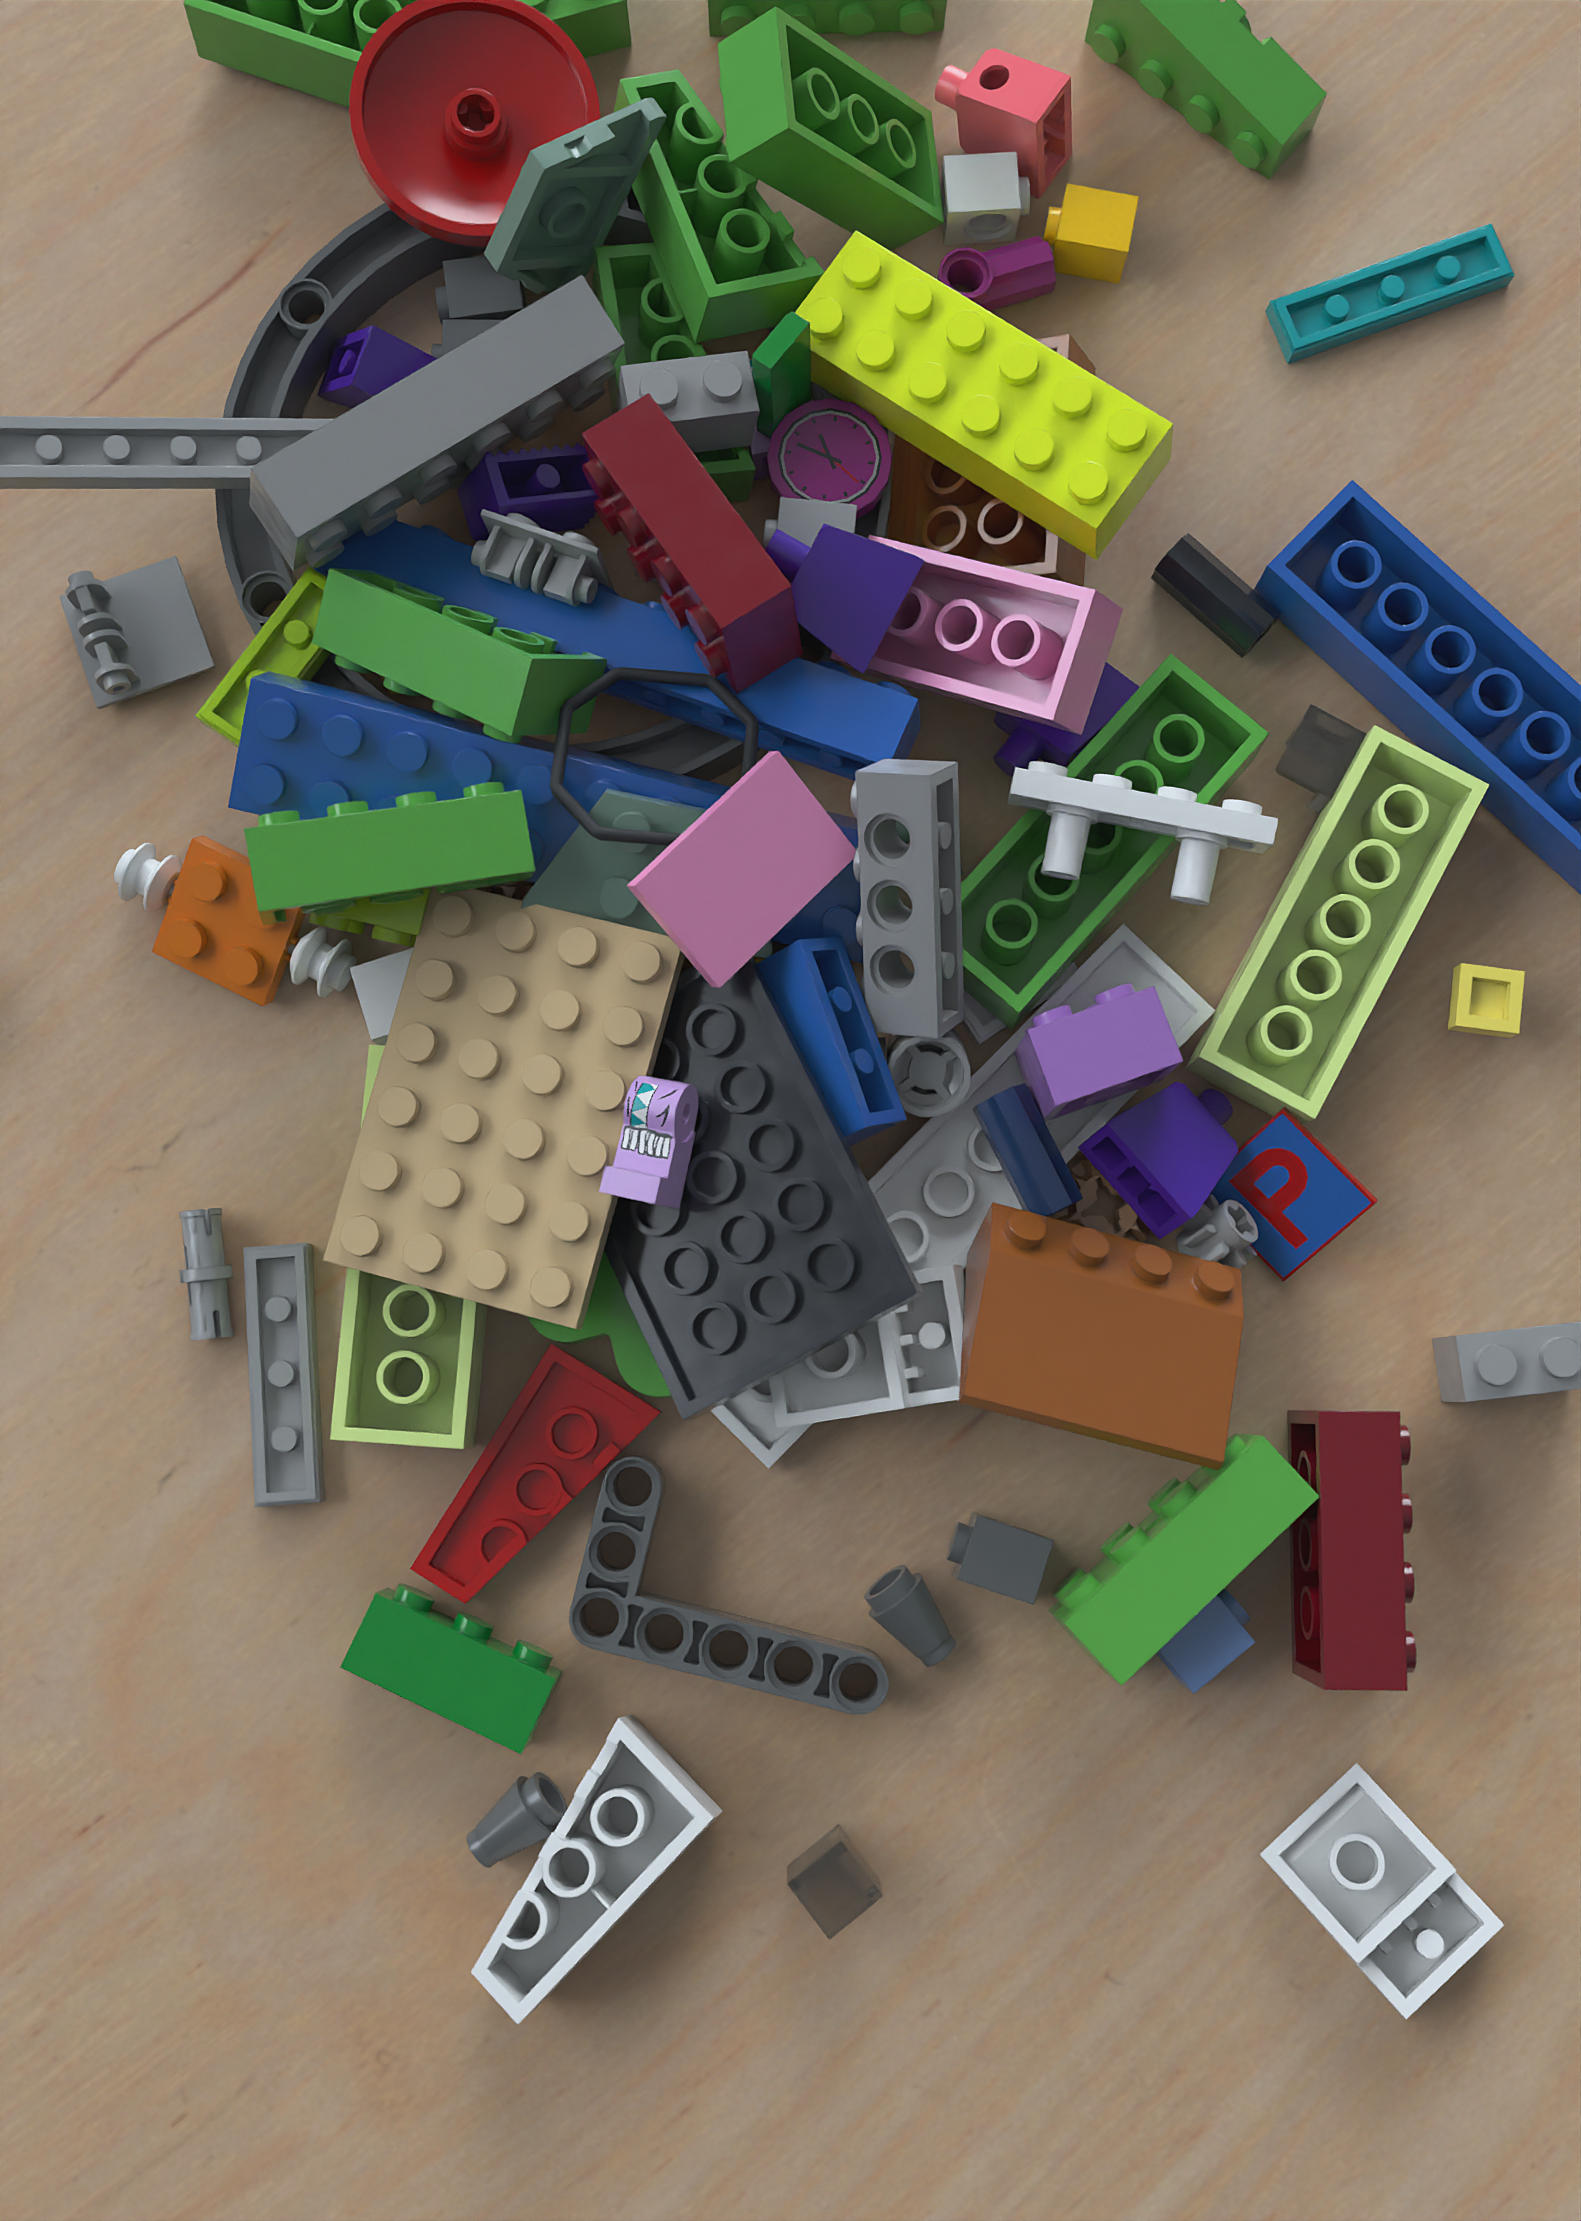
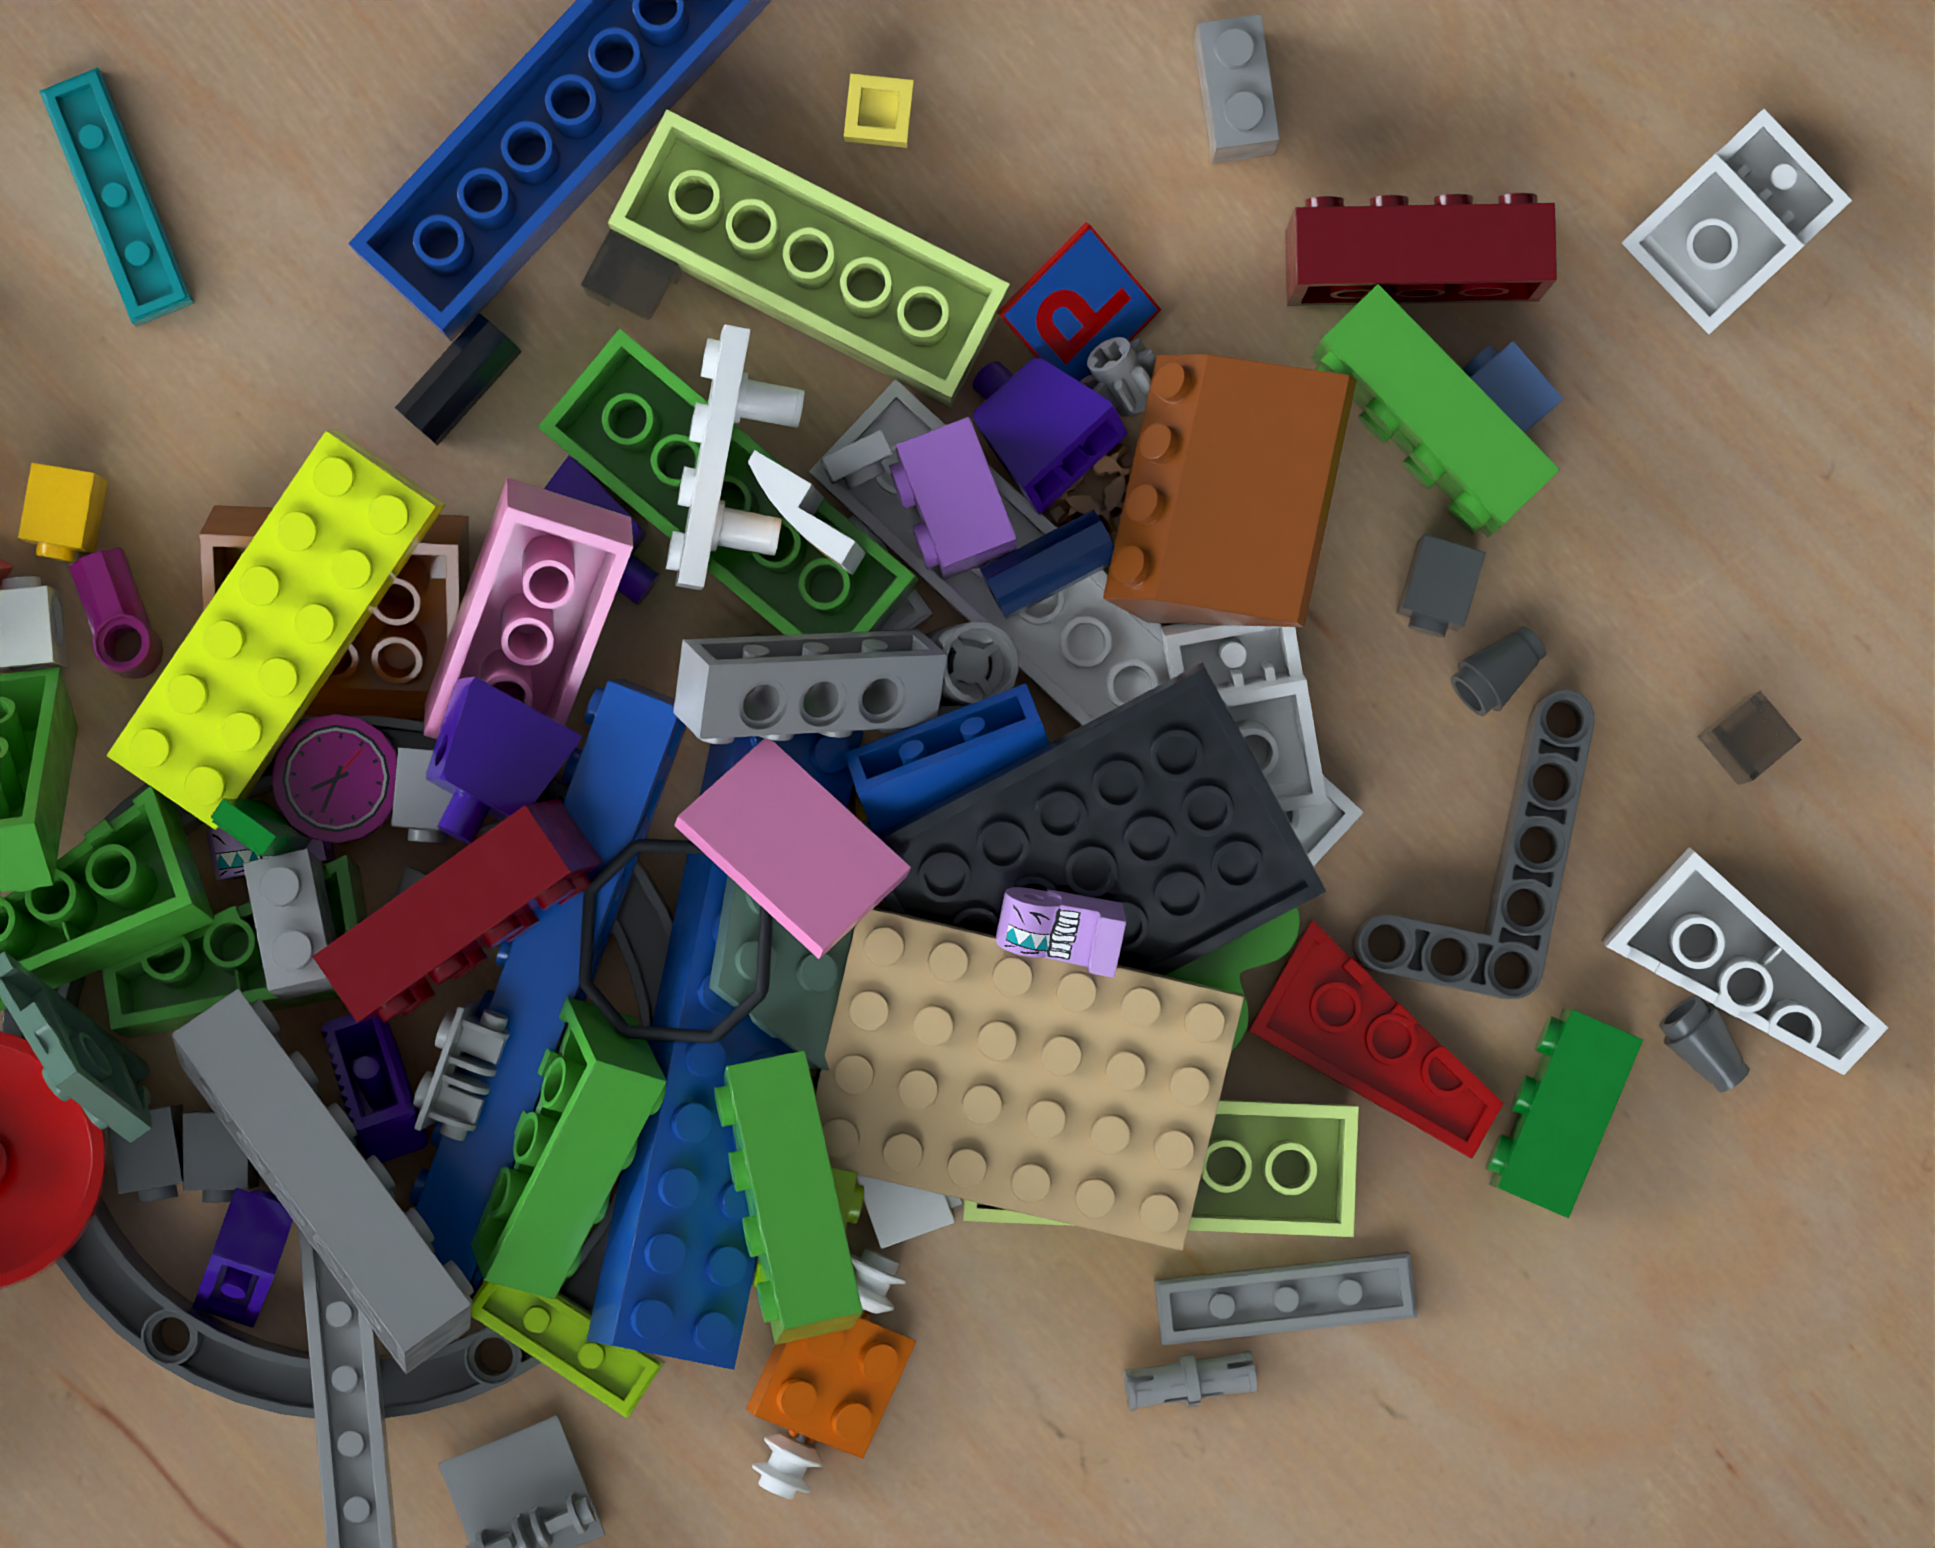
camera: 90 degrees left, 5 degrees up
none -> white slope [748,450,866,575]
none -> light grey plate [820,430,892,490]

